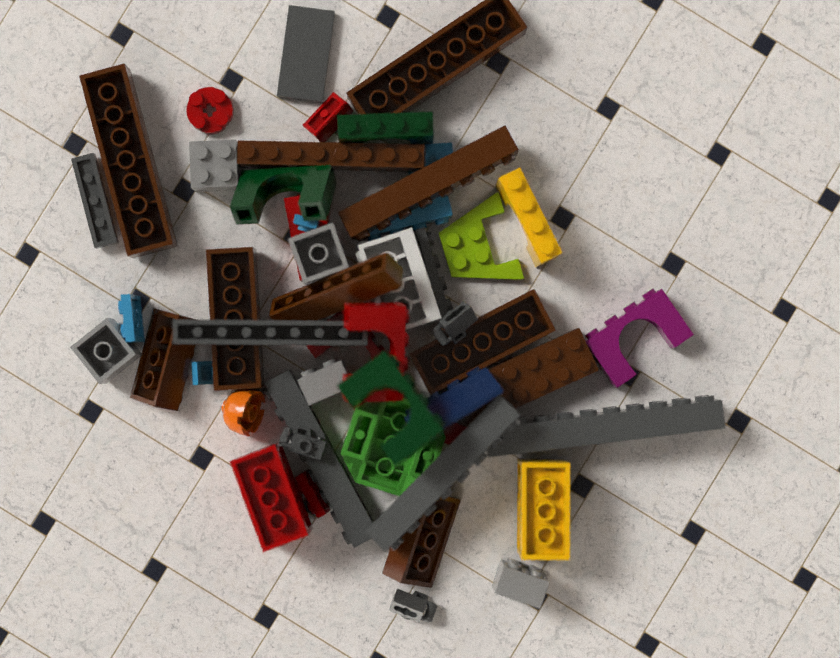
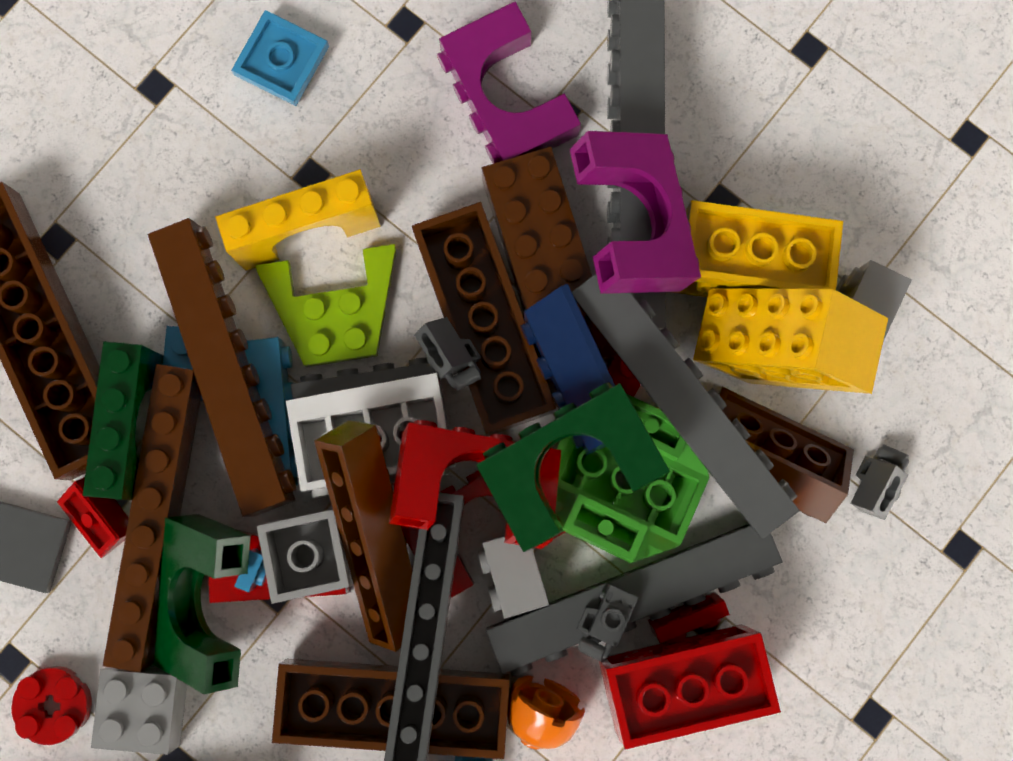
camera: 80 degrees left, 5 degrees down
none -> dark azure plate [231,10,329,106]
none -> magenta arch [570,131,701,294]
none -> yellow brick [693,288,888,394]

